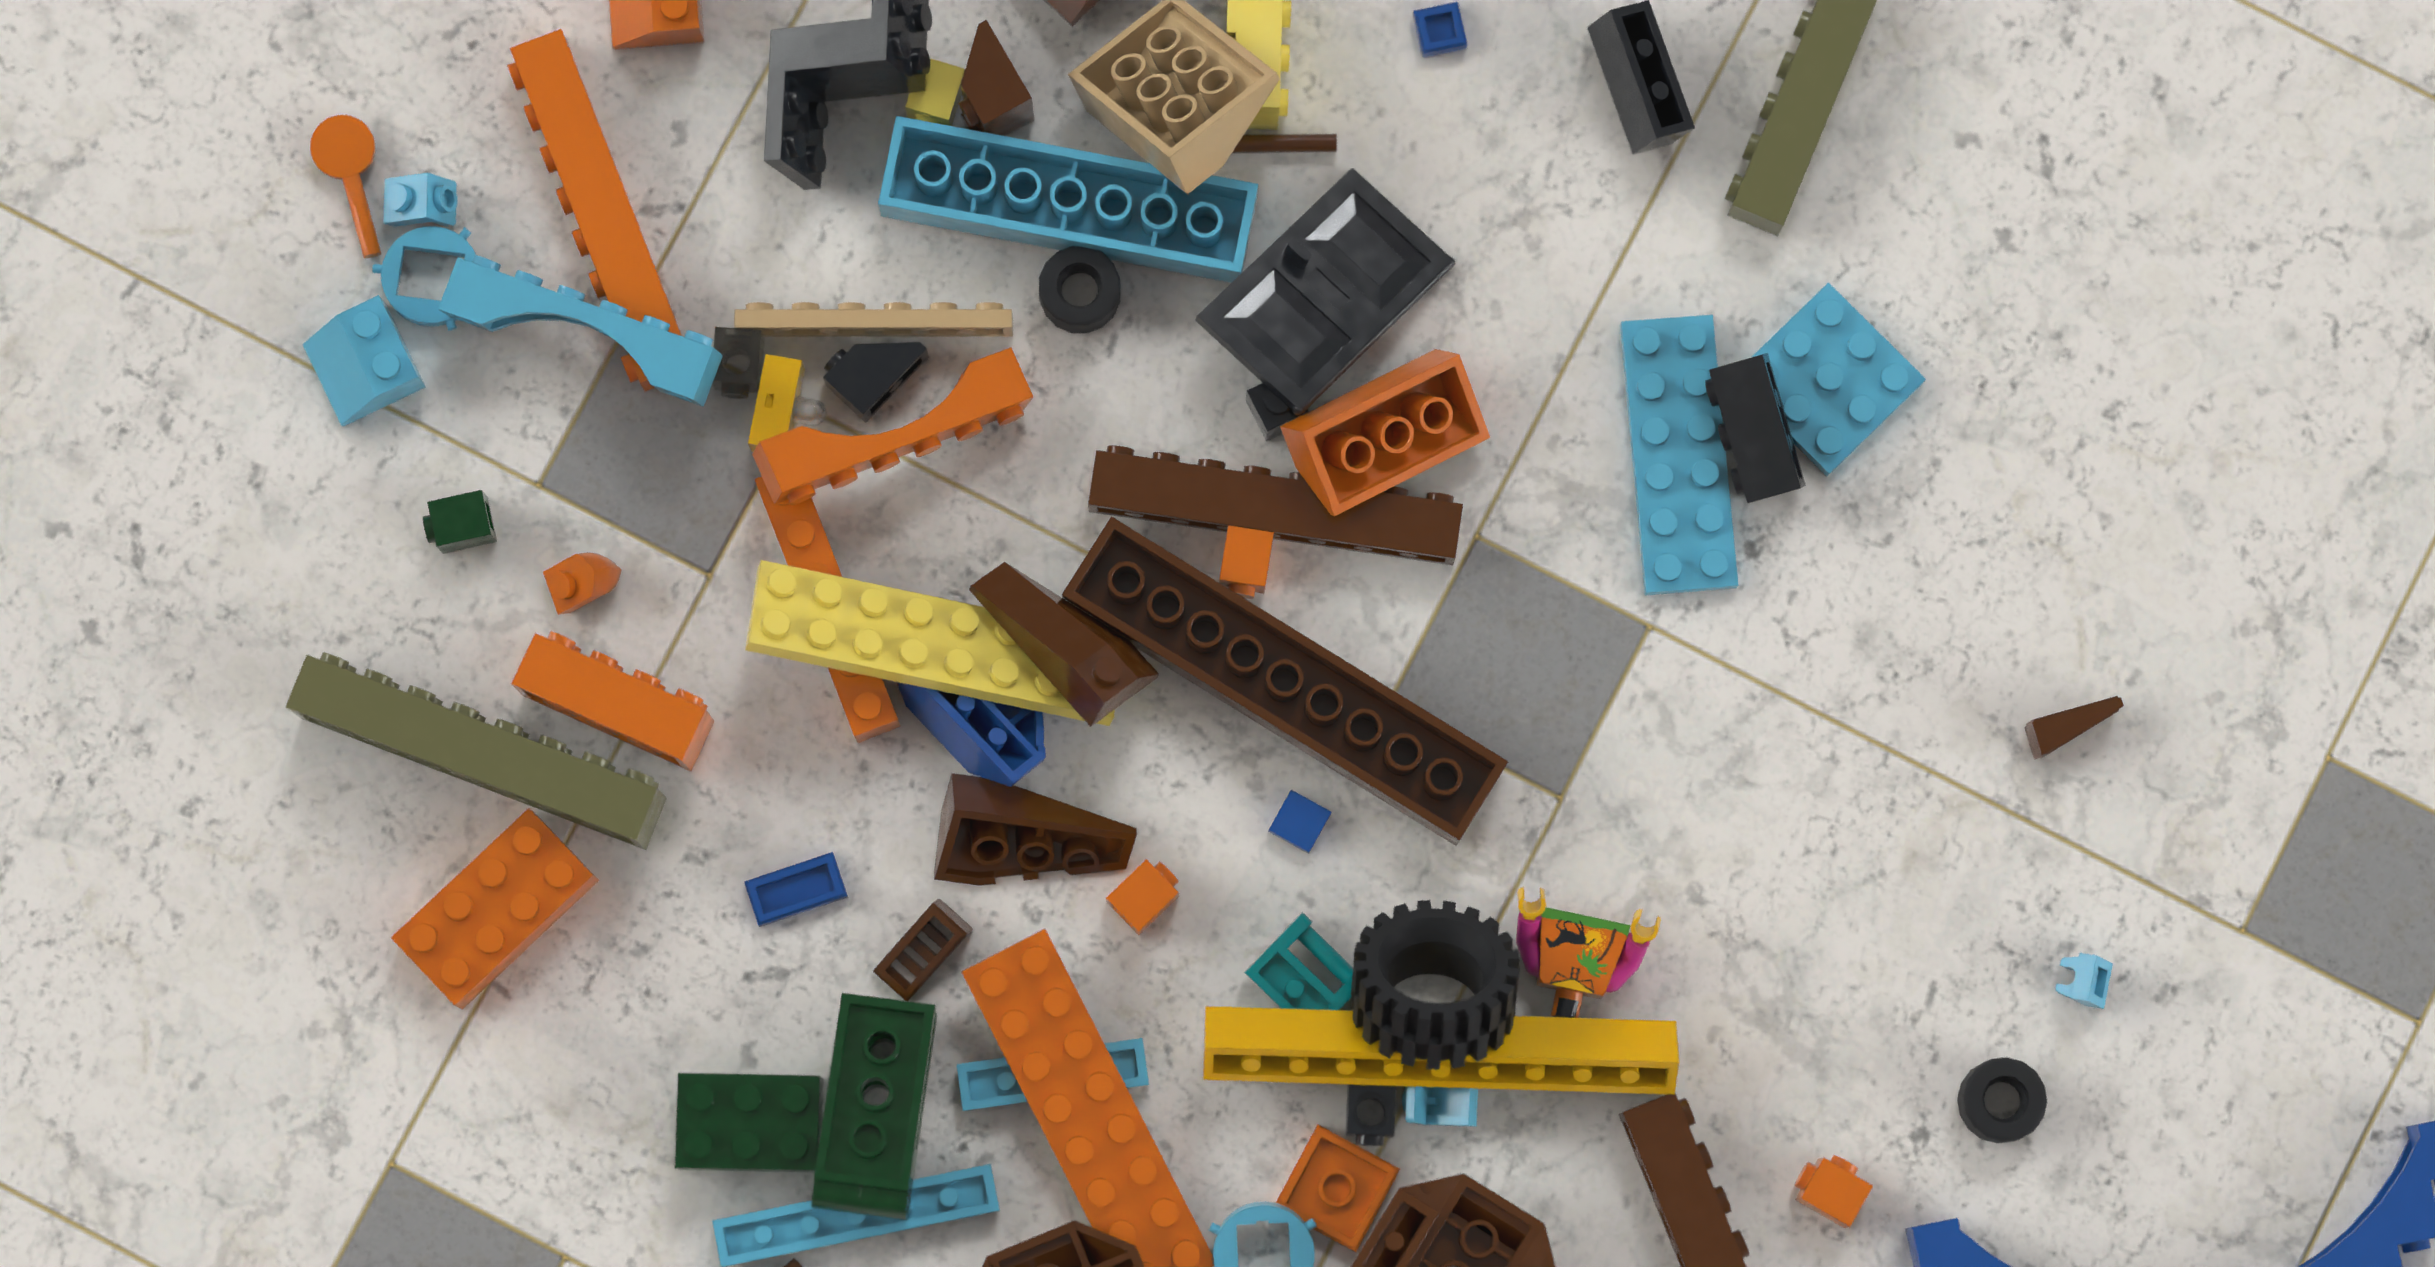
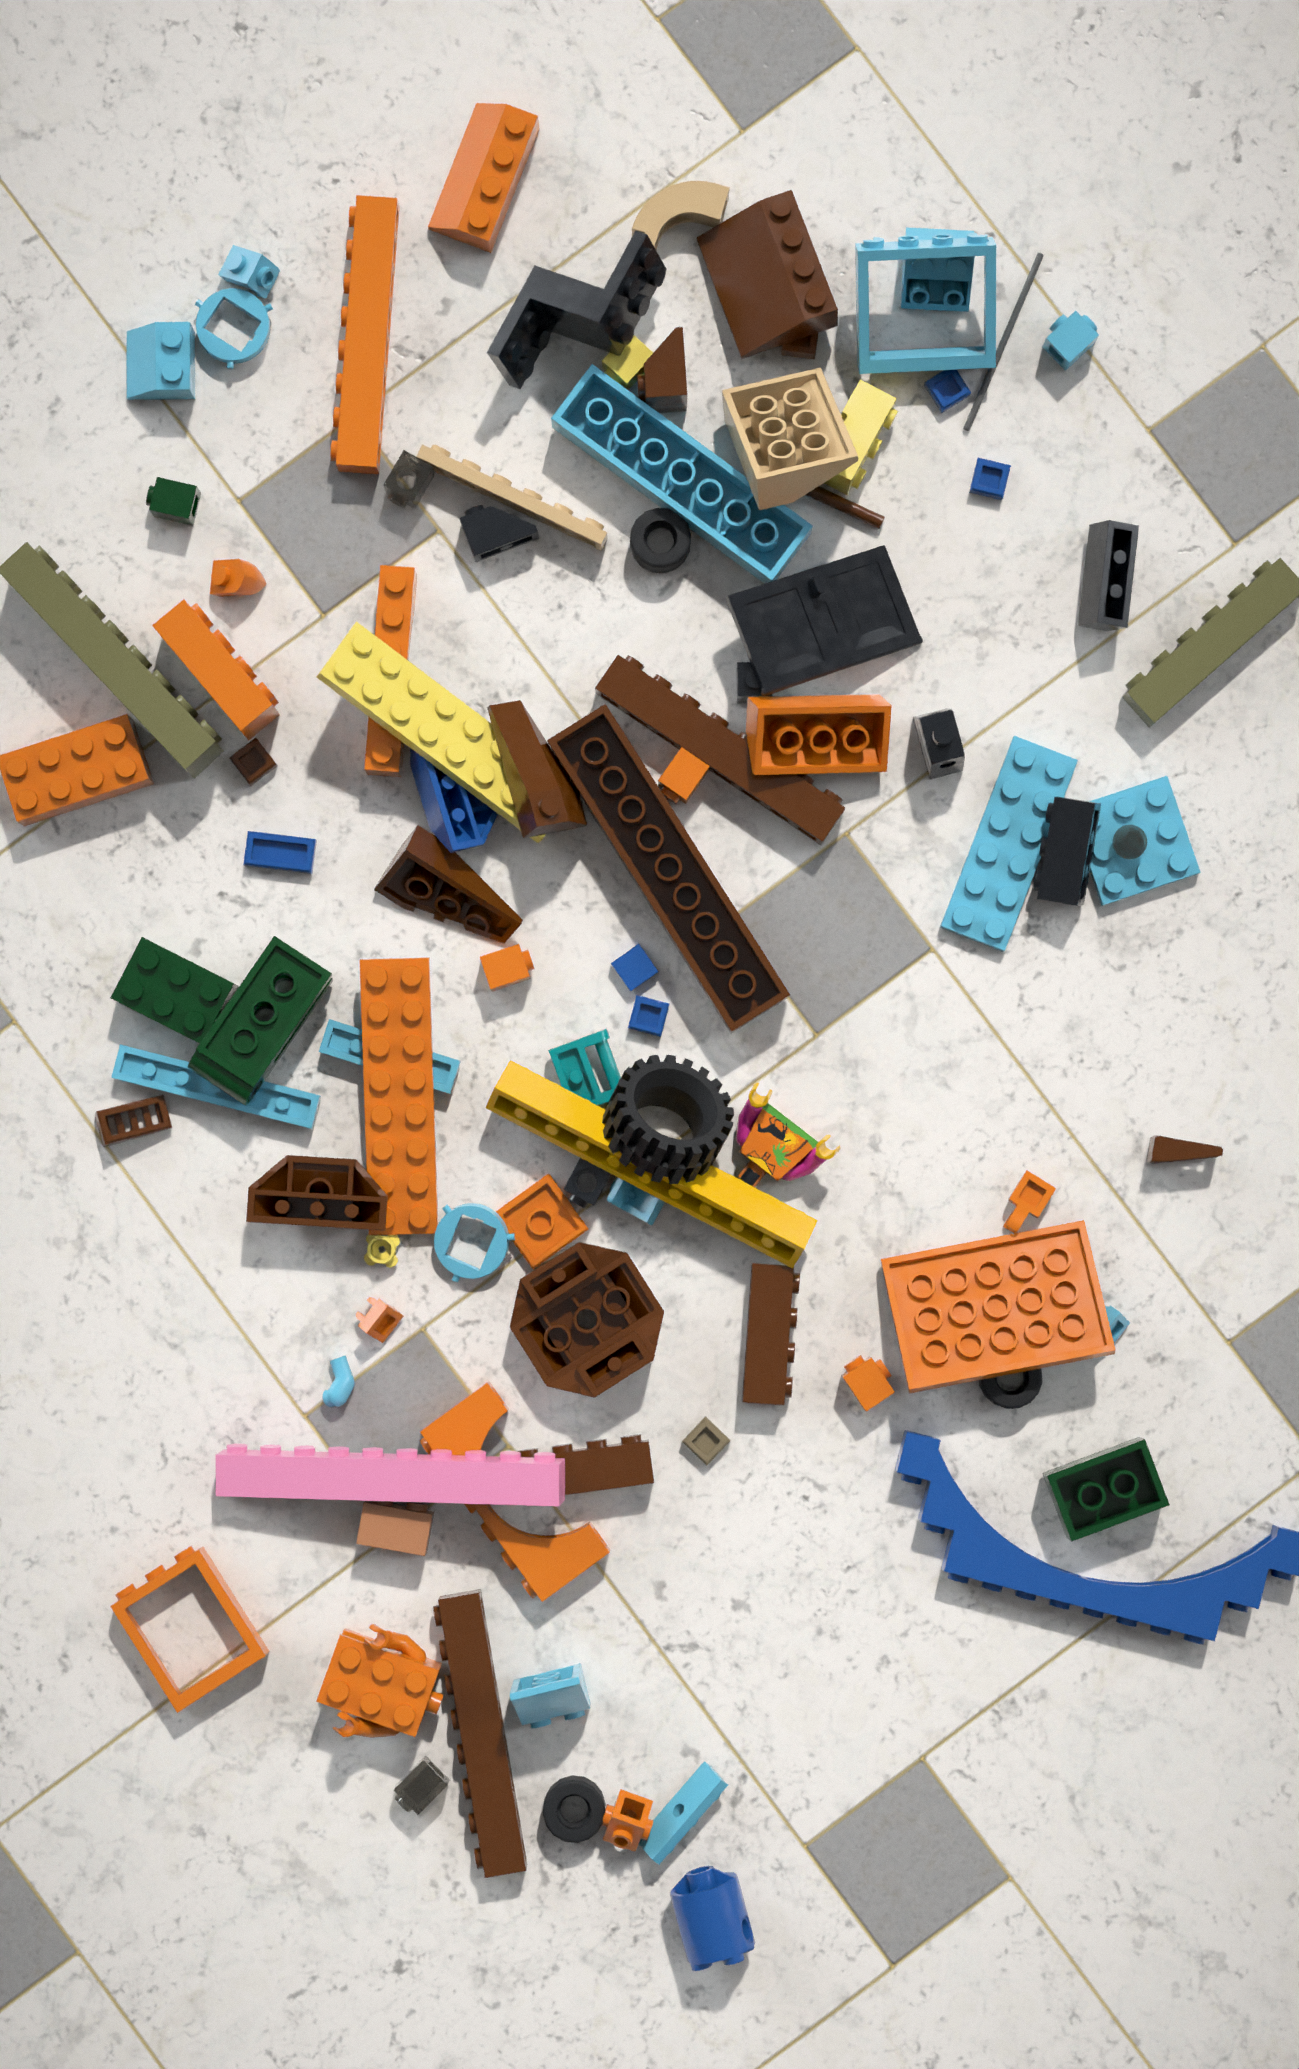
camera: 30 degrees right, 5 degrees up
orange piece [310,115,382,259] -> none
medium azure arch [438,255,723,407] -> none
yellow piece [748,354,827,452] -> none
orange arch [752,347,1033,505] -> none
reddish brown slope [873,899,973,1001] -> none
none -> reddish brown tile [229,738,278,786]
none -> blue tile [628,995,670,1037]
none -> orange plate [881,1220,1116,1394]
none -> black torso [913,708,965,780]
none -> orange plate [1003,1170,1056,1233]
none -> dark green brick [1042,1437,1170,1542]
none -> clear smoke plate [1112,825,1147,859]

